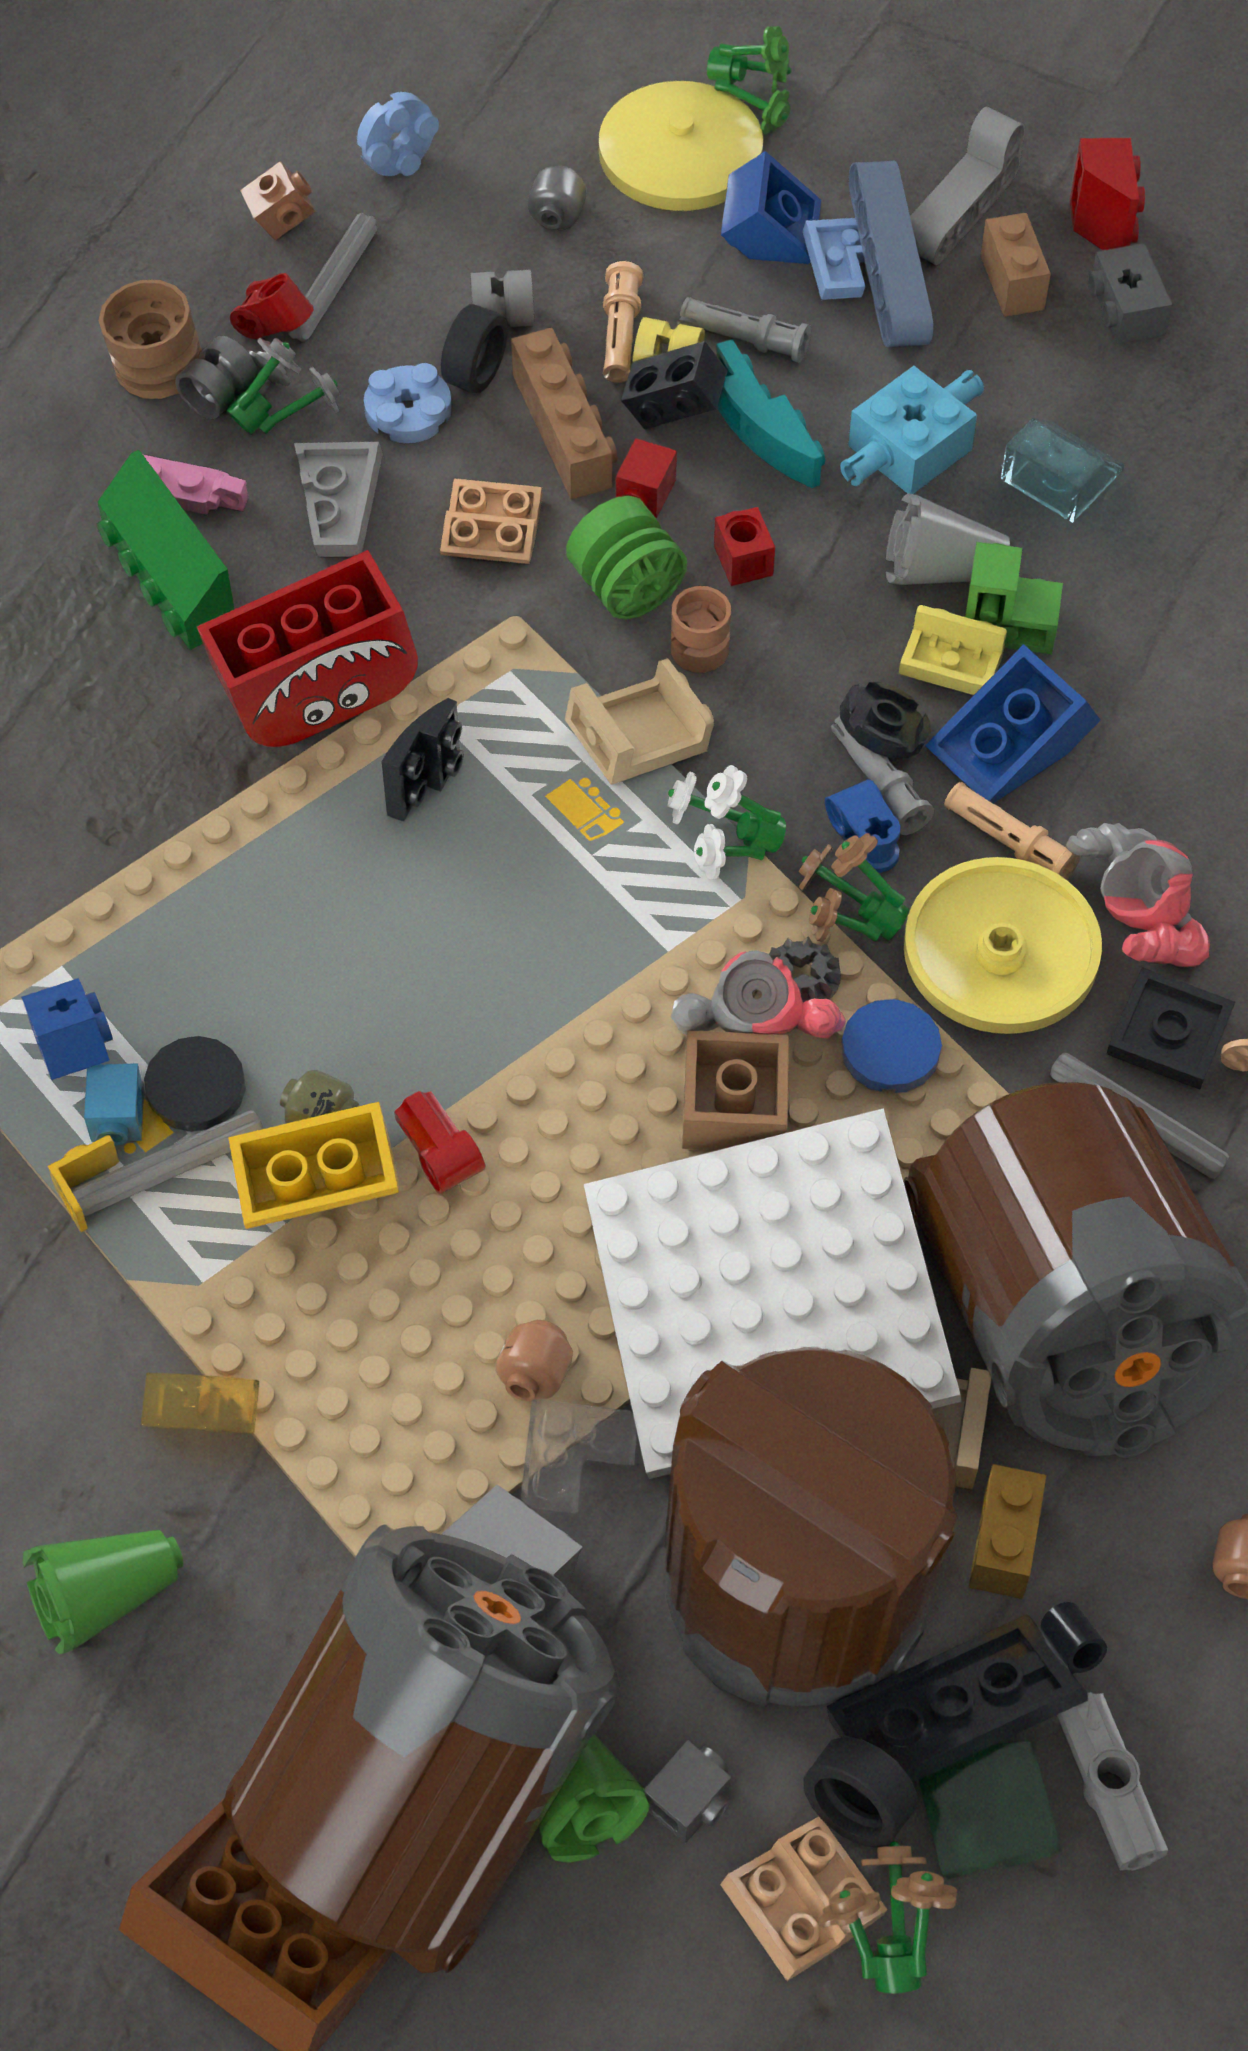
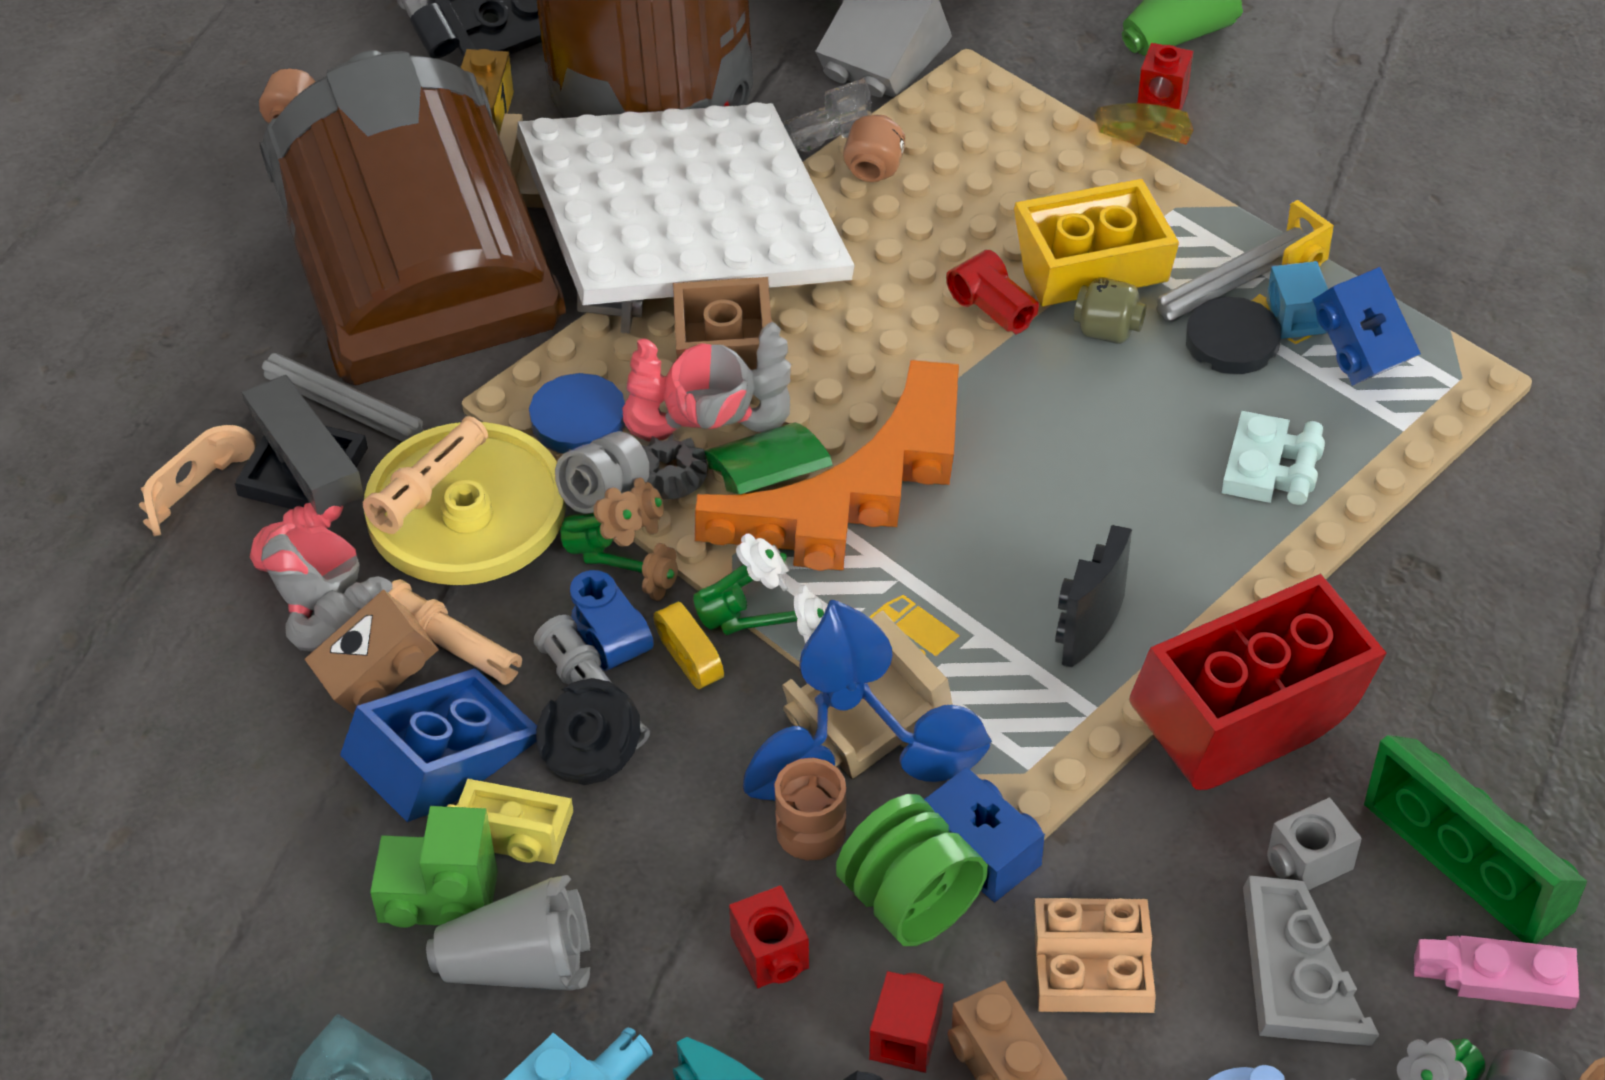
camera: 175 degrees right, 10 degrees down
none -> dark grey slope [241,375,364,515]
none -> medium nougat brick [305,589,439,715]
none -> light nougat pin [363,416,488,534]
none -> light grey wheel [555,431,649,514]
none -> yellow beam [653,601,724,689]
none -> orange arch [695,360,959,571]
none -> green slope [704,422,833,495]
none -> blue plant [743,600,992,801]
none -> blue brick [924,767,1045,903]
none -> red brick [1137,43,1193,118]
none -> light aqua plate [1222,411,1325,505]
none -> light grey brick [1267,797,1362,890]

